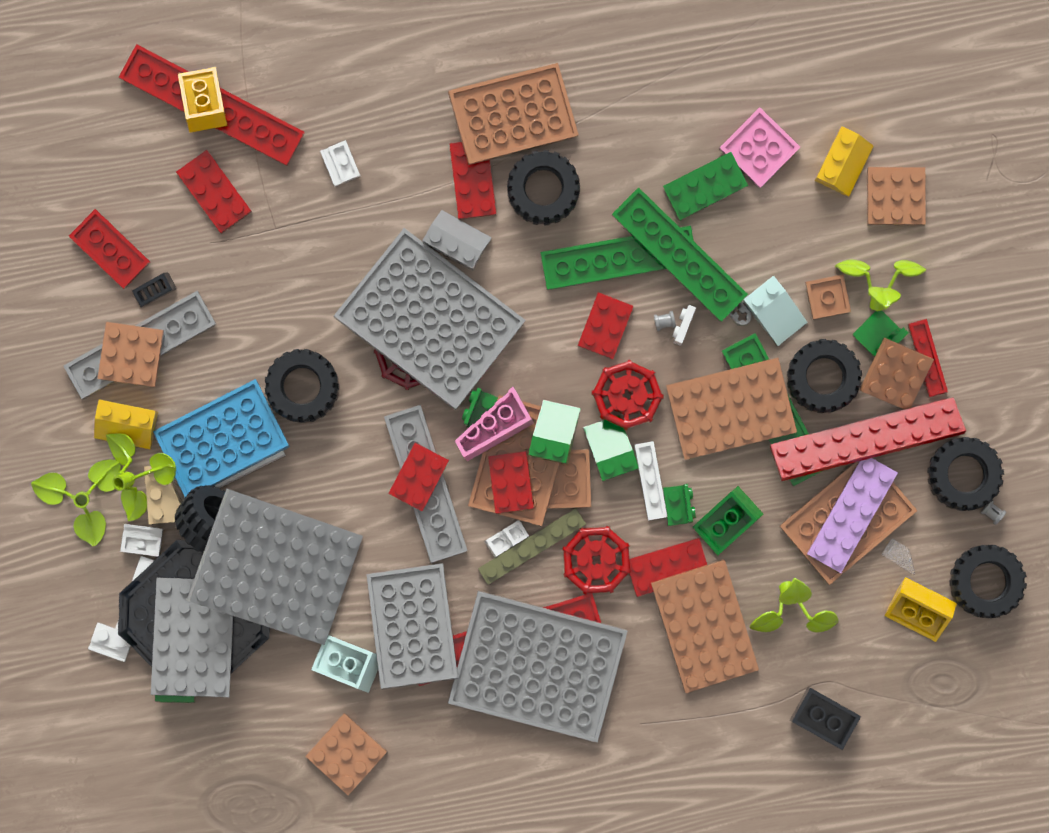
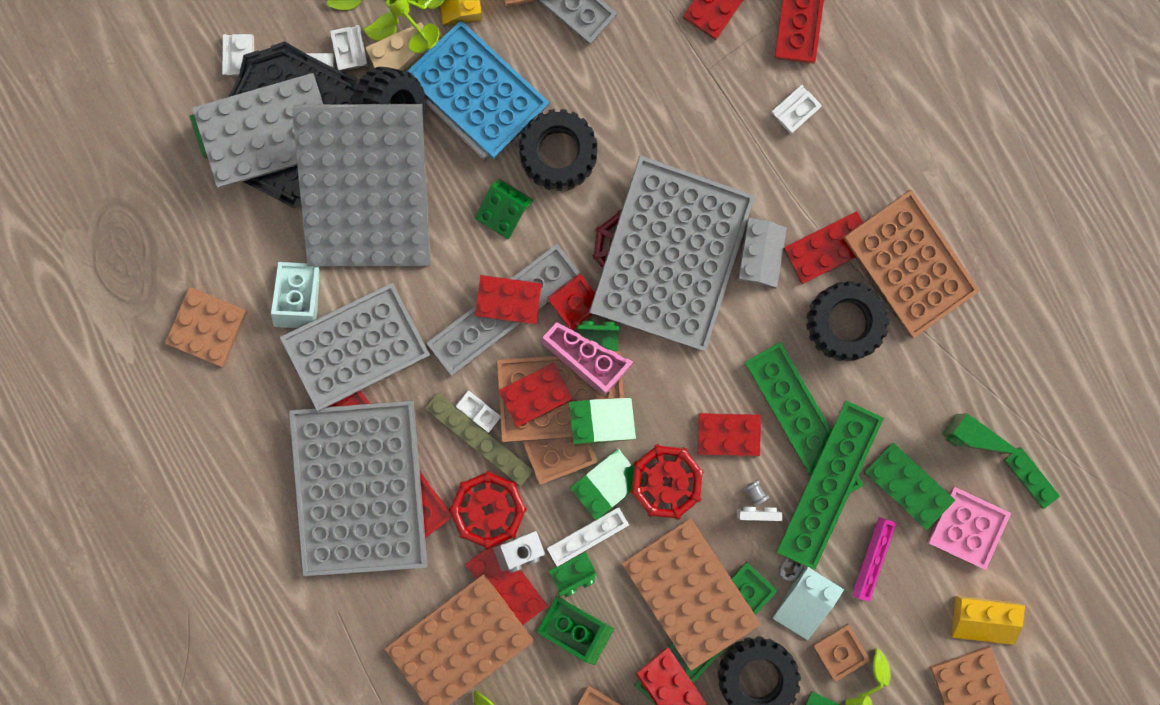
camera: 70 degrees right, 0 degrees up
none -> green bracket [475,179,533,239]
none -> brick [493,531,545,573]
none -> red plate [547,273,595,330]
none -> dark pink plate [852,517,896,602]
none -> green slope [942,413,1019,454]
none -> green plate [1003,447,1060,509]

